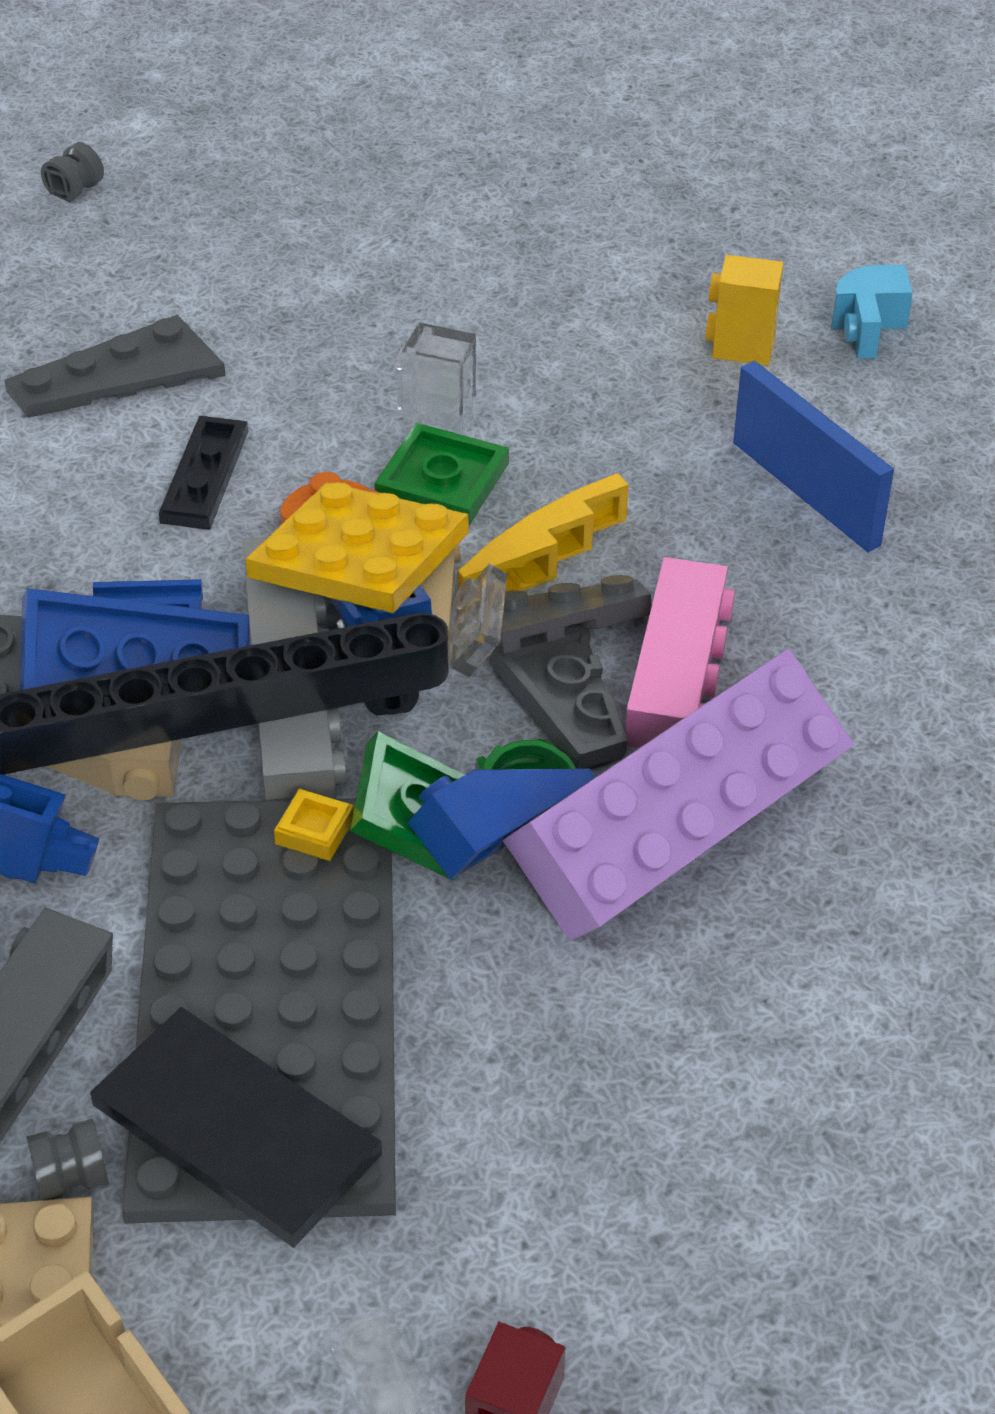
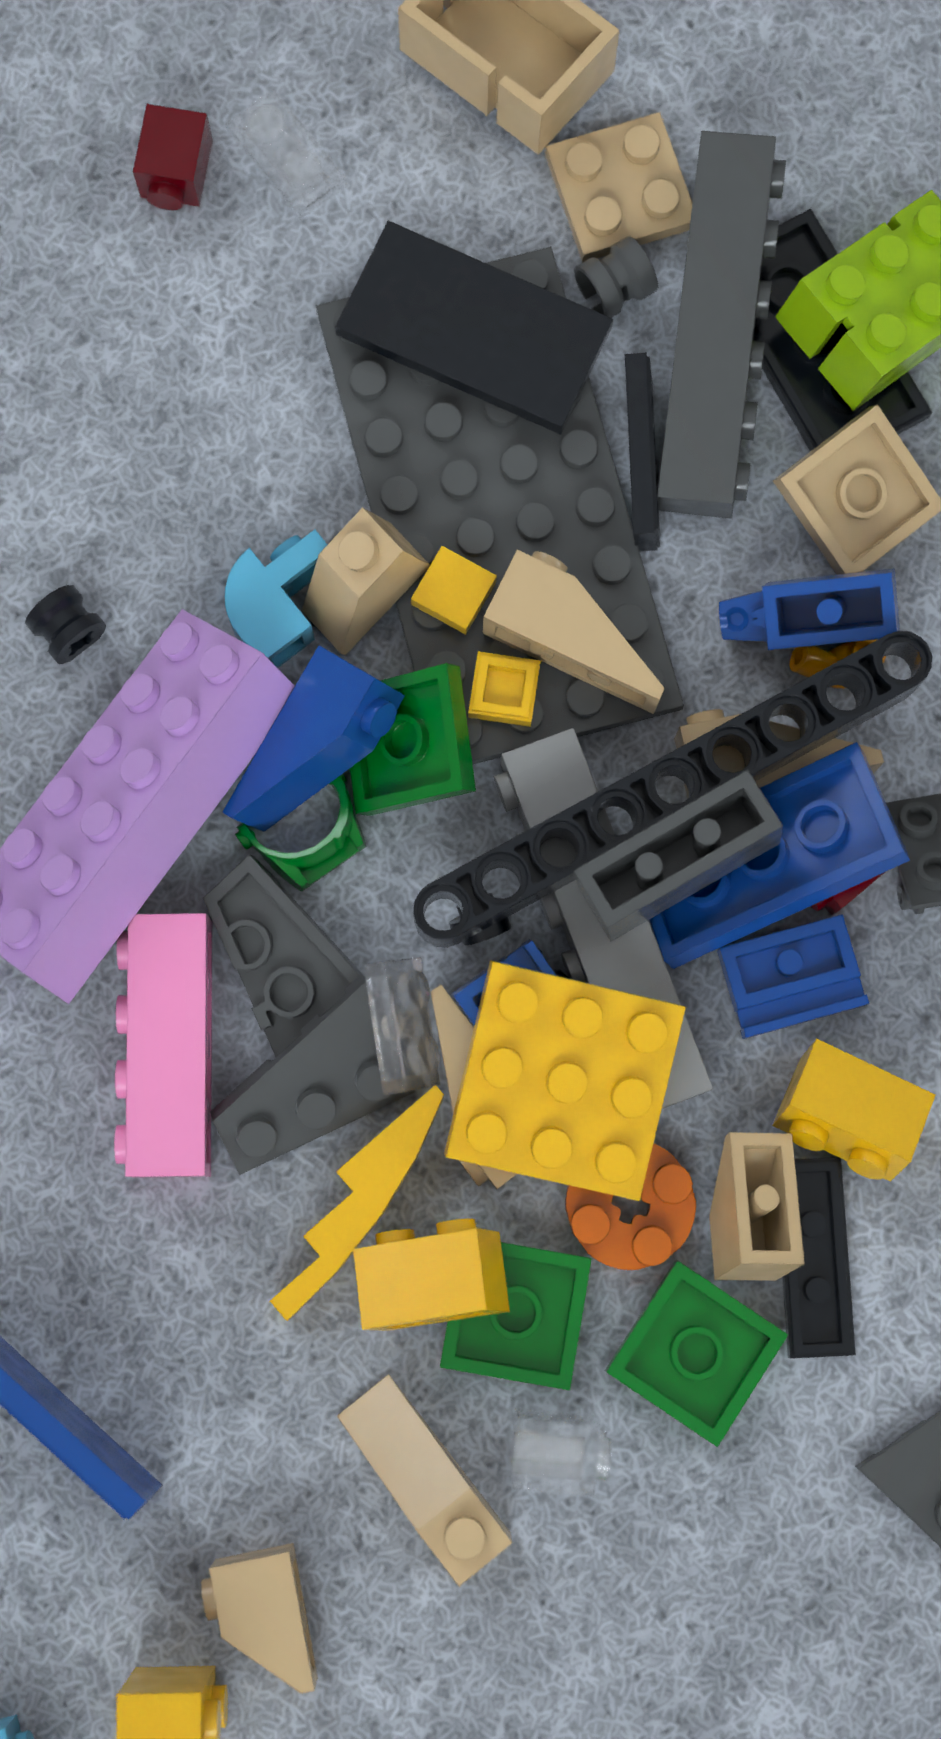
camera: 165 degrees right, 35 degrees up
none -> black wheel [25,585,106,664]
none -> tan slope [201,1543,318,1693]
none -> medium azure brick [225,529,328,668]
none -> tan slope [302,507,430,655]
none -> tan slope [337,1374,513,1587]
none -> yellow brick [353,1218,510,1331]
none -> yellow tile [411,546,497,635]
none -> tan slope [483,550,665,714]
none -> dark grey brick [574,770,783,942]
none -> green plate [604,1260,788,1448]
none -> black tile [625,353,660,551]
none -> tan slope [709,1132,804,1281]
none -> yellow brick [772,1038,936,1182]

